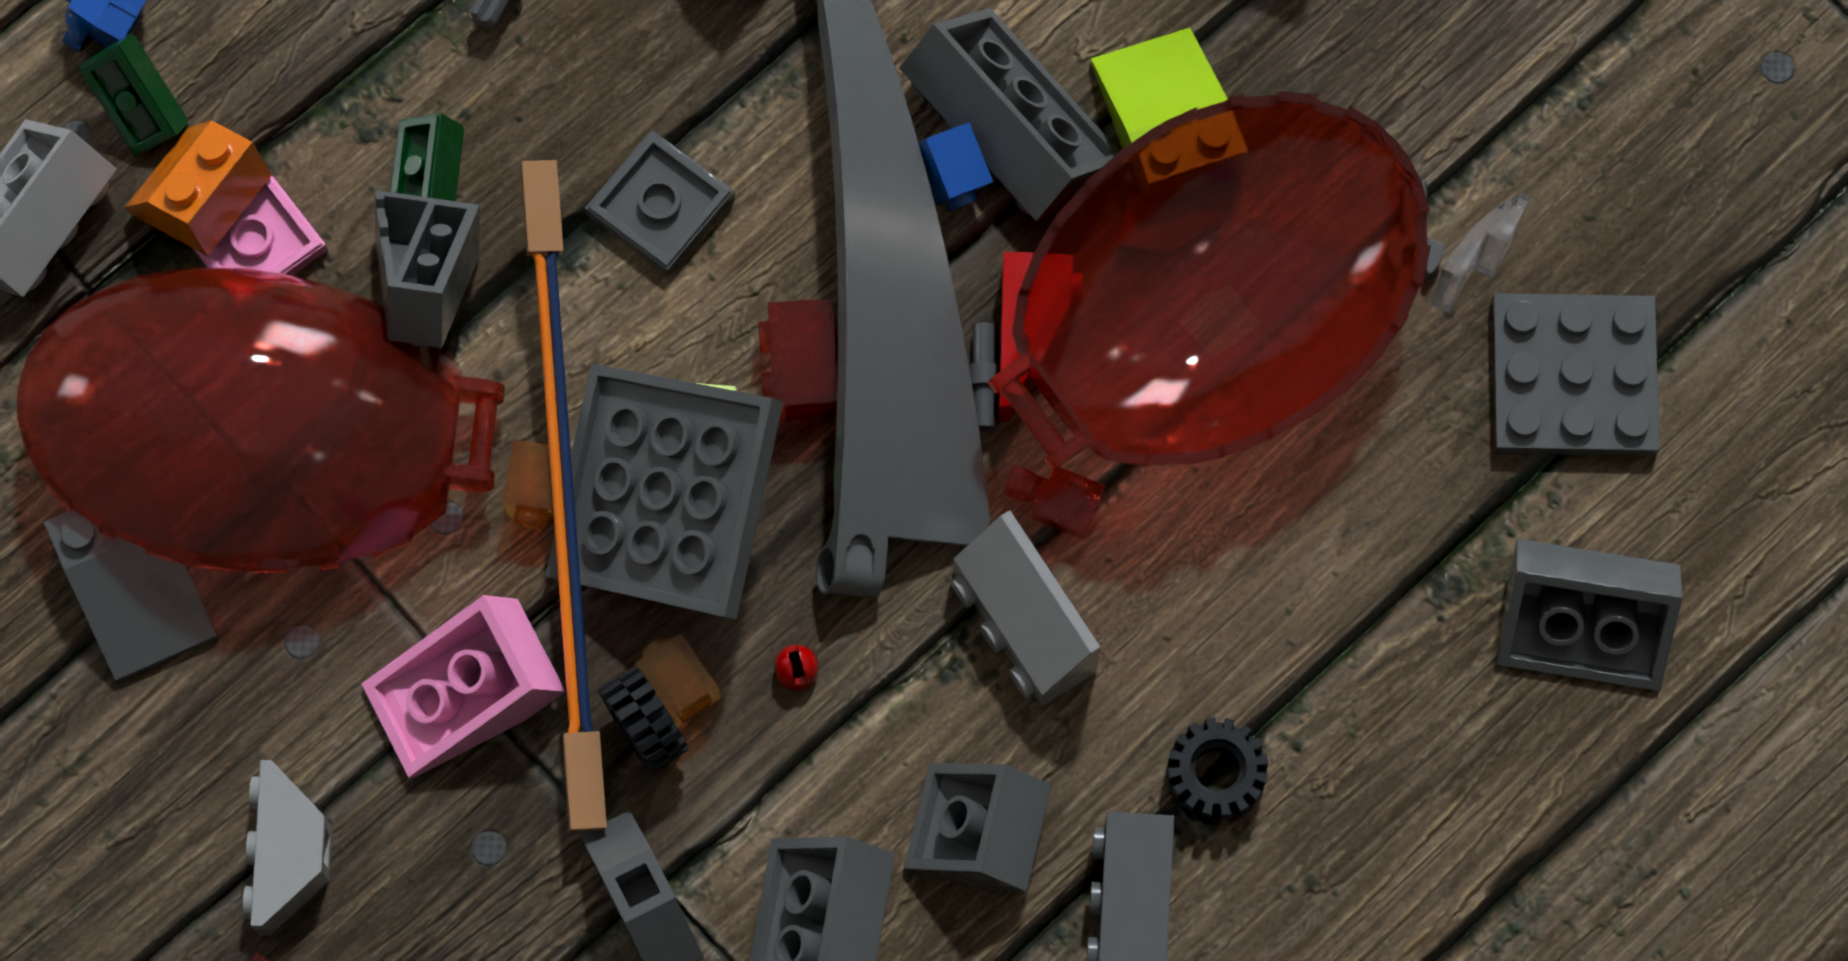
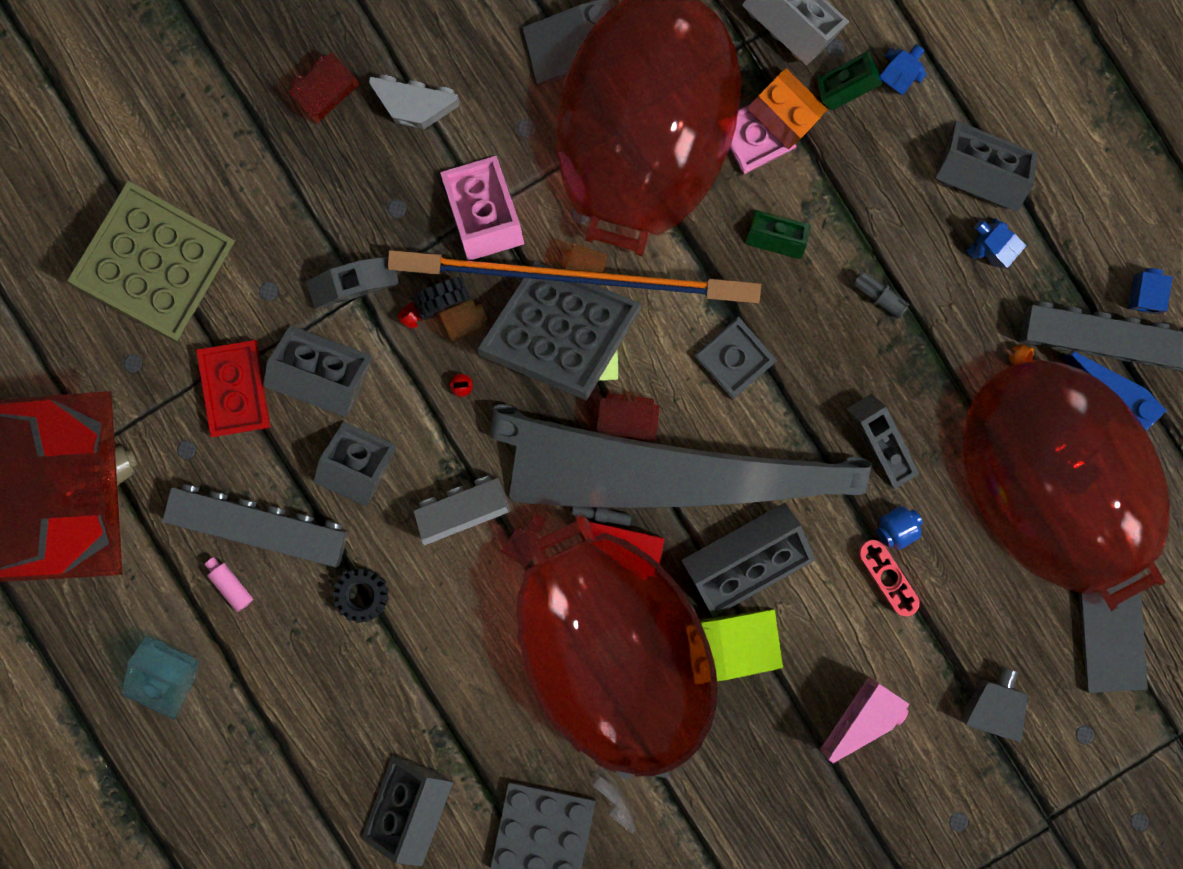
camera: 95 degrees right, 15 degrees up
dark grey wedge [375,190,480,348] -> none
blue brick [918,122,993,212] -> none
none -> red hinge [397,302,423,329]

